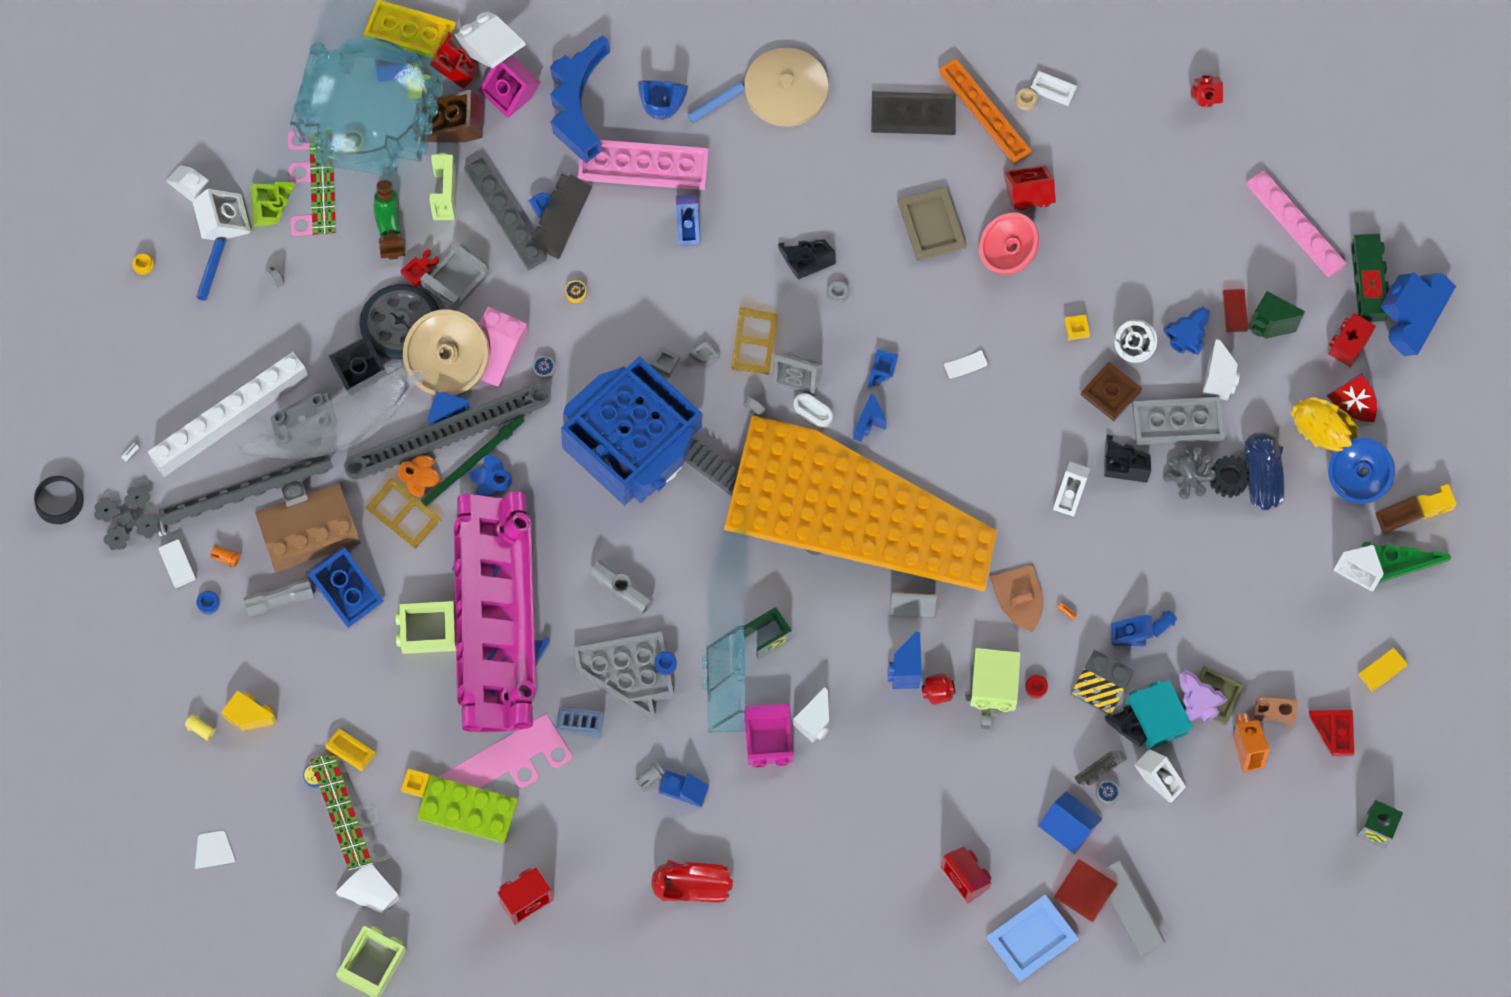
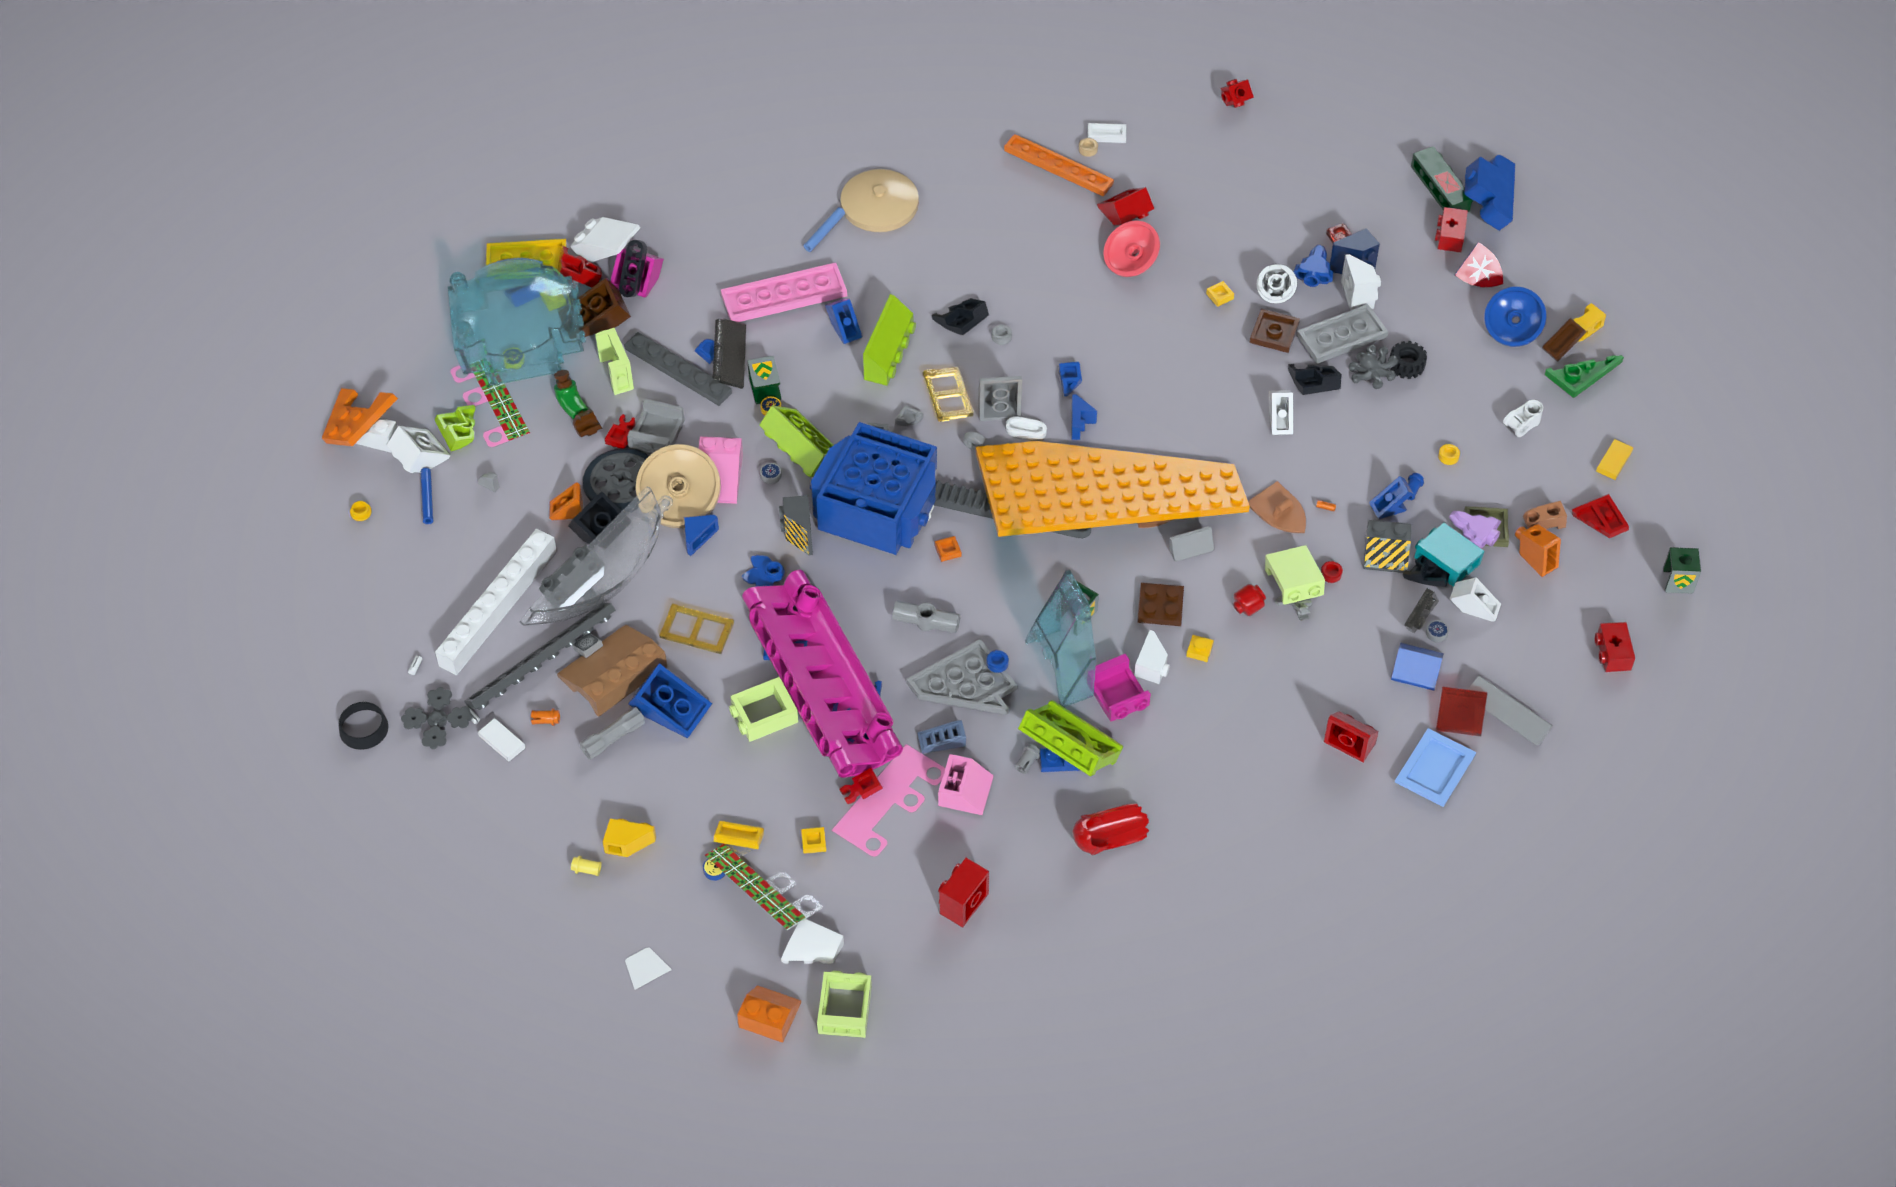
camera: 20 degrees left, 15 degrees down
blue tile [196,591,220,614] -> none
dark grey gear [344,383,551,480] -> none
orange plate [398,455,441,497] -> none
lime plate [417,775,518,844] -> none
dark green bar [420,415,525,507] -> none
blue arch [550,35,610,163] -> none
blue hair [638,80,688,120] -> none
clear smoke tile [871,91,956,135] -> none
blue slope [888,632,922,689] -> none
dark tan piece [897,187,966,261] -> none
white sticker [944,351,988,379] -> none
dark blue hair [1244,433,1284,510] -> none
bright pink plate [1247,170,1346,278] -> none
dark green slope [1248,291,1305,339] -> none
yellow head [1290,397,1360,451] -> none
white slope [1333,545,1383,592] -> none
none -> orange wing [322,388,398,447]
none -> orange slope [549,482,583,520]
none -> black beam [619,240,647,297]
none -> orange slope [737,985,801,1043]
none -> piece [747,356,782,404]
none -> lime slope [759,405,834,477]
none -> dark grey slope [779,495,813,555]
none -> red plate [839,767,883,804]
none -> lime slope [863,294,916,386]
none -> orange tile [935,536,962,562]
none -> bright pink slope [938,754,994,815]
none -> lime fence [1018,700,1123,777]
none -> reddish brown plate [1138,583,1184,626]
none -> yellow plate [1186,635,1214,662]
none -> dark blue slope [1330,228,1380,274]
none -> yellow tile [1438,444,1460,465]
none -> white piece [1503,400,1543,437]
none -> red brick [1594,622,1635,672]

